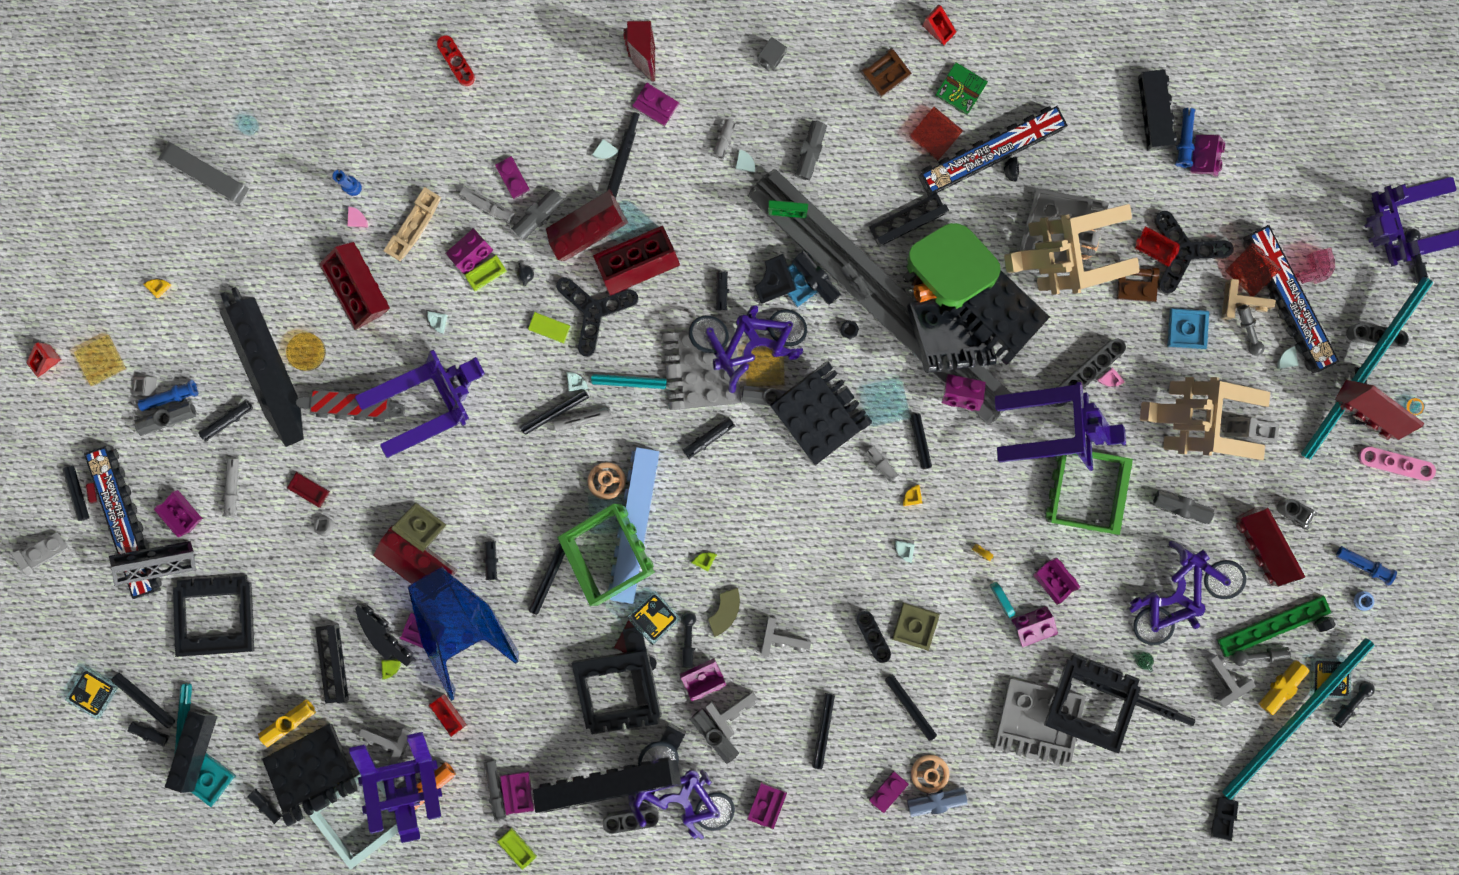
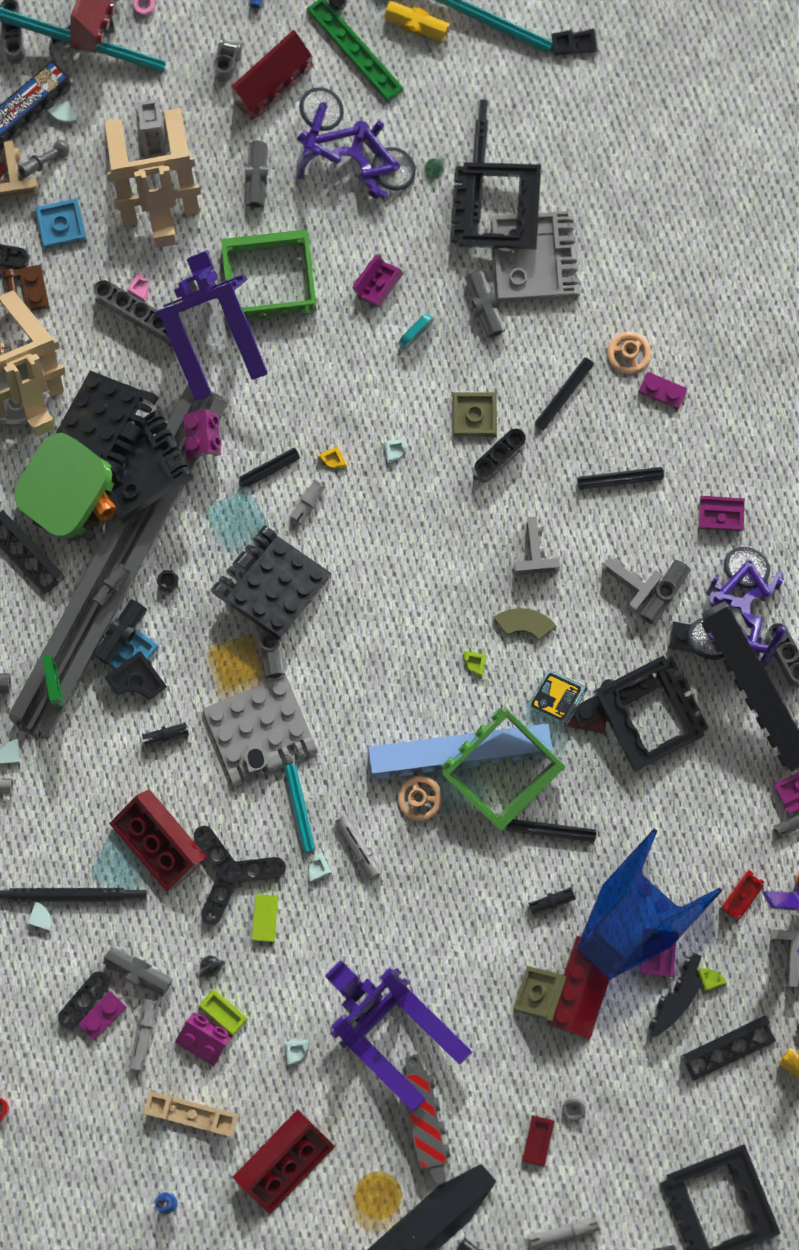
camera: 115 degrees left, 10 degrees down
bright pink tile [347,207,368,228] -> none
black axle [520,389,589,435] -> none
dark red slope [546,189,628,262] -> none
magenta bracket [679,658,726,701] -> none
black pin [680,611,696,668] -> none
black pin [682,417,736,460] -> none
piece [689,305,807,393] -> none
sand blue piece [907,787,968,817] -> none
yellow tile [972,544,994,561] -> none
magenta bracket [1011,606,1058,648] -> none
light grey bracket [1206,654,1256,707] -> none
dark grey pin [1233,647,1291,666] -> none
none -> black beam [58,971,110,1029]
none -> tile [243,747,269,773]
none -> dark grey piece [465,271,505,338]

